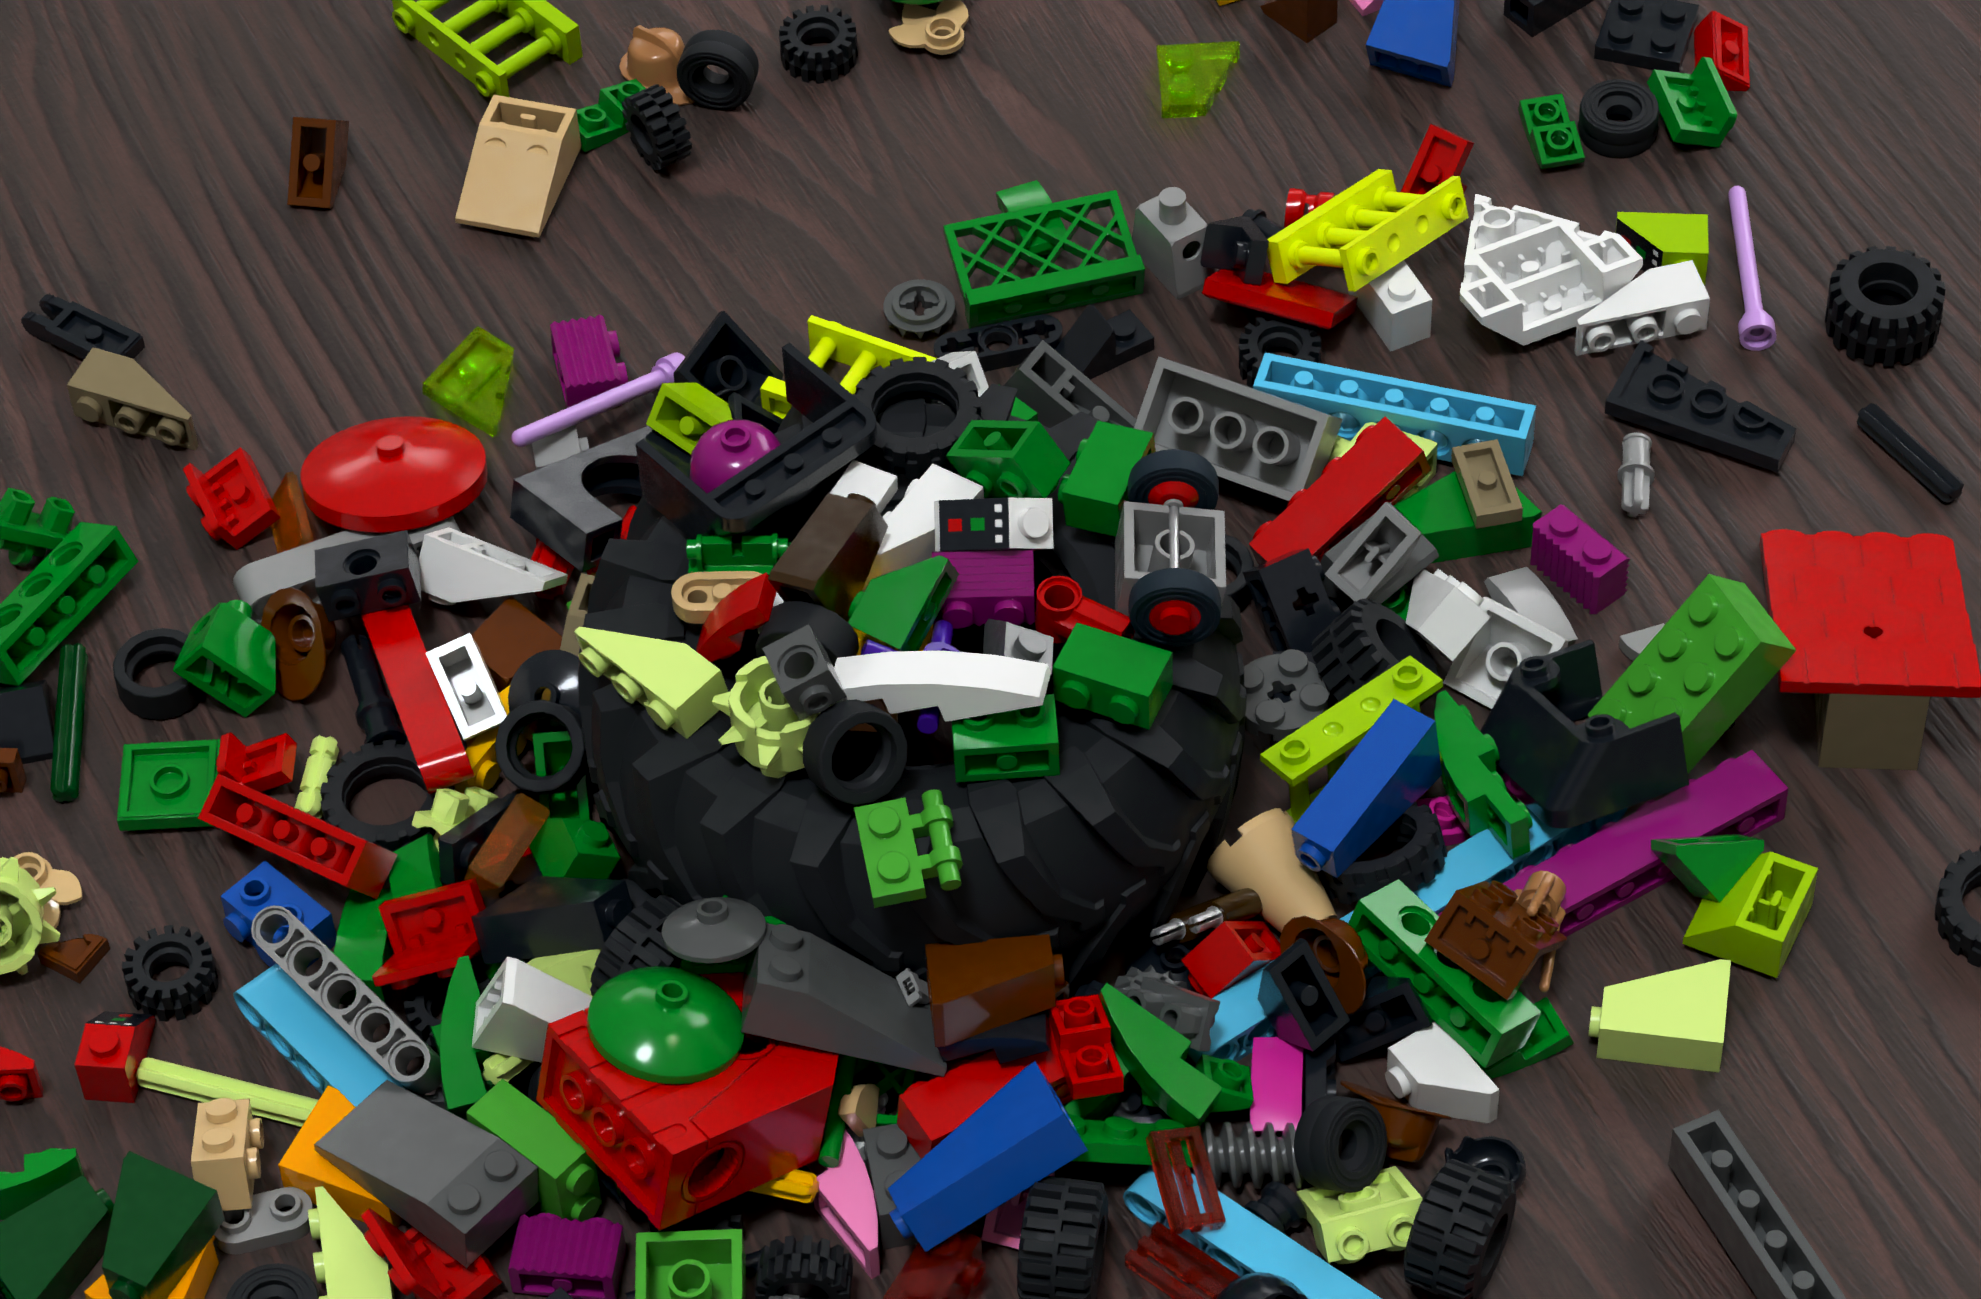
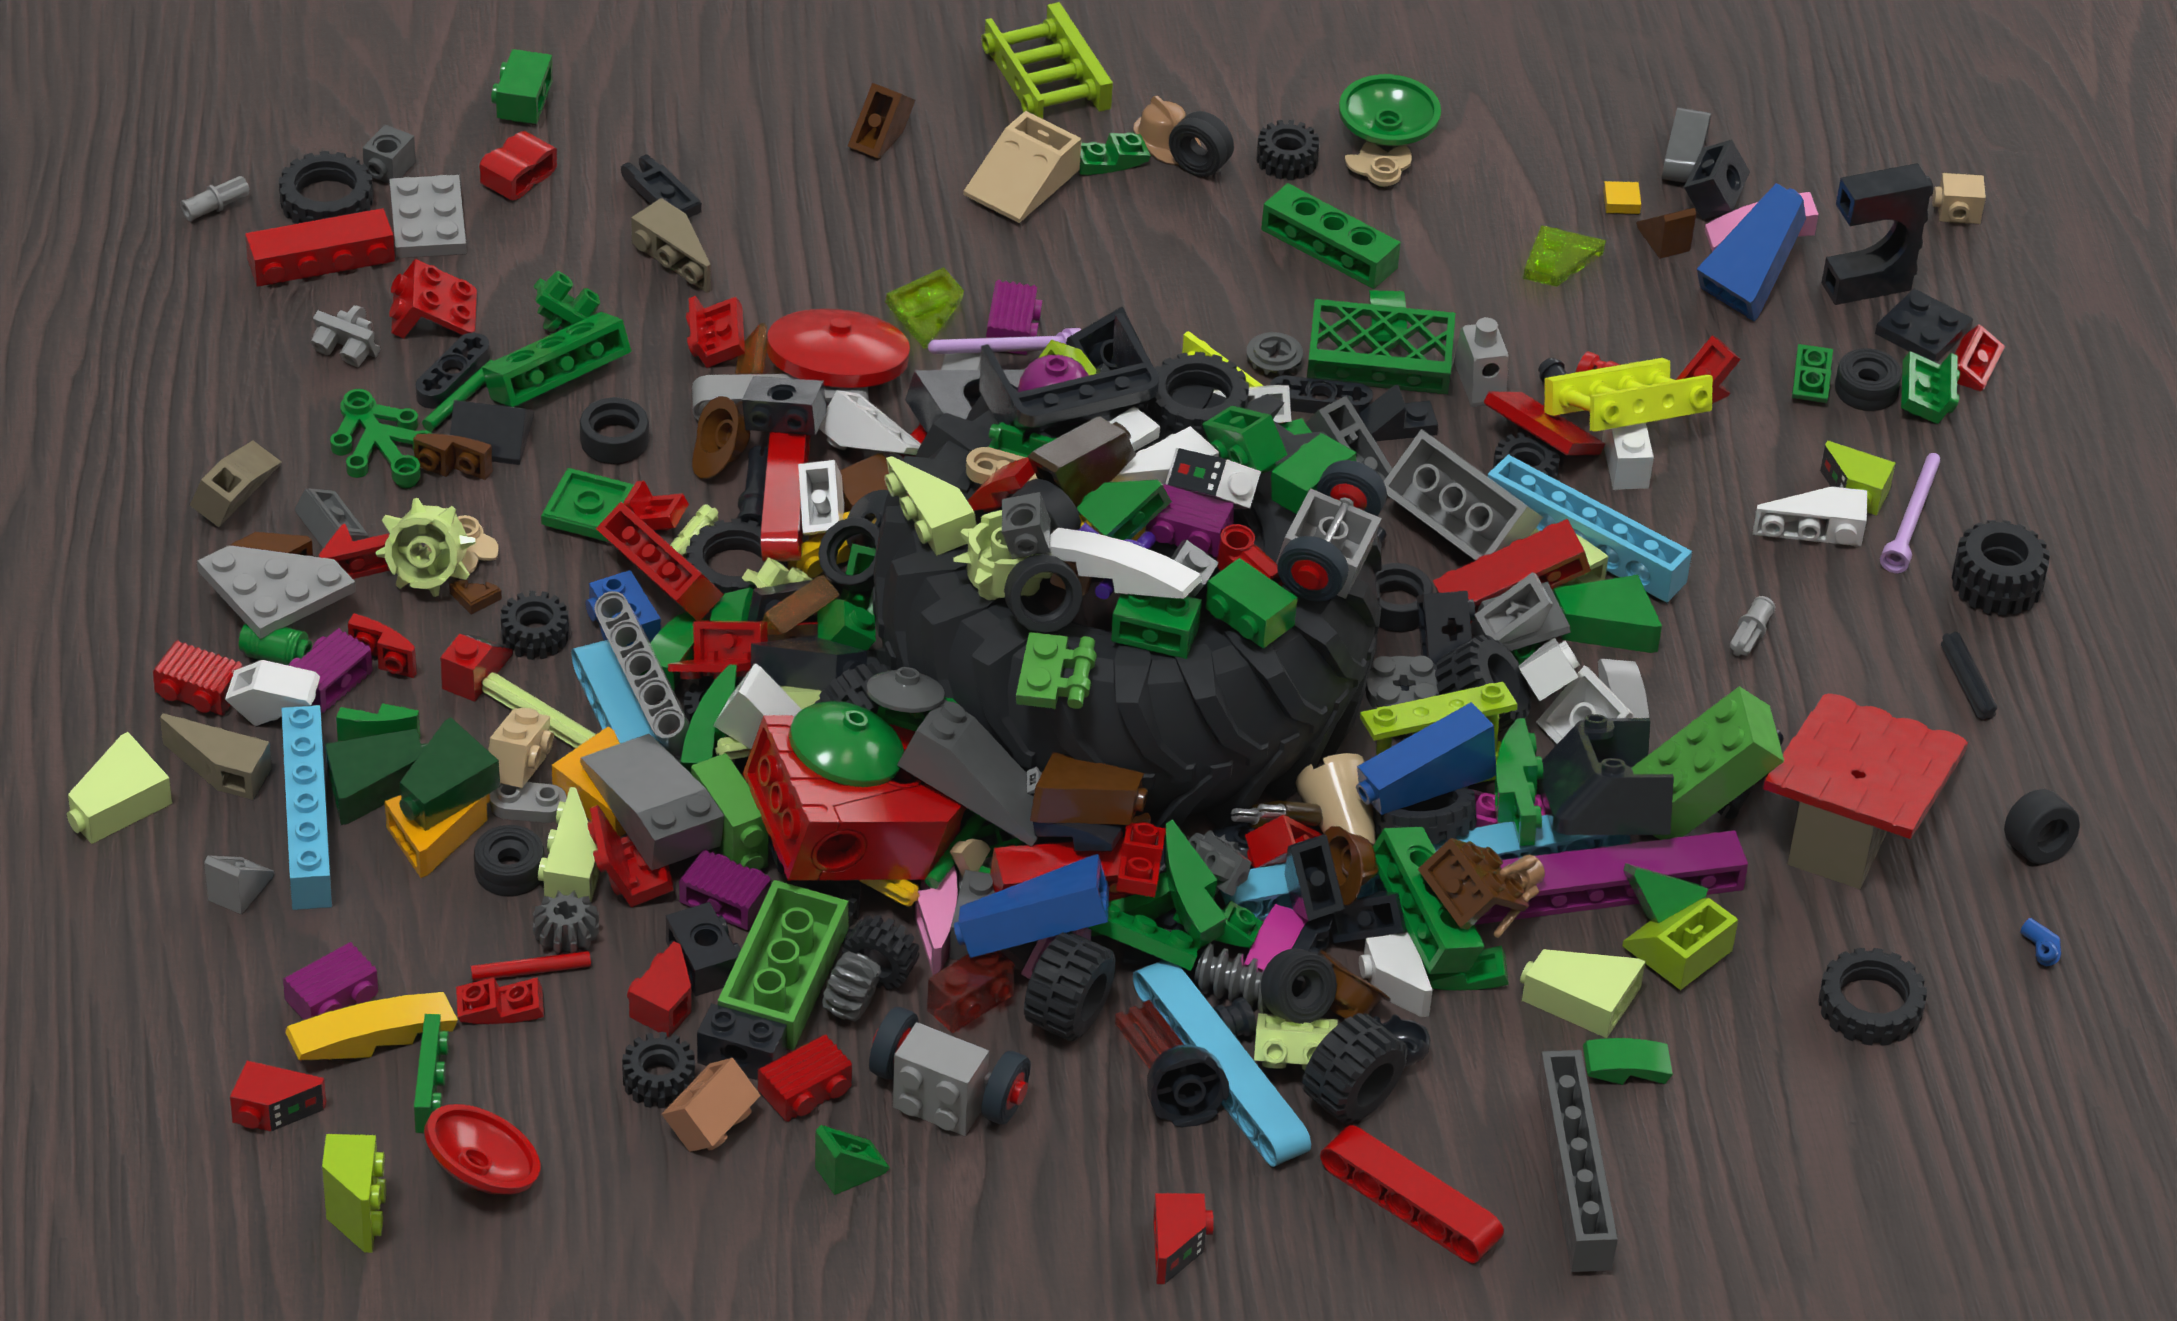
camera: 15 degrees right, 5 degrees down
dark green axle [50,643,88,803] -> none
green torso [173,600,276,718] -> none
black tyre [622,84,692,170] -> none
clear red tile [1145,1126,1226,1235] -> none
black slope [1200,216,1269,285] -> none
dark tan plate [1451,439,1523,529] -> none
white wedge [1460,194,1643,346] -> none
magenta brick [1530,504,1630,614] -> none
black wing [1605,340,1796,472] -> none
none -> green brick [1261,183,1401,289]
none -> green slope [1583,1038,1673,1085]

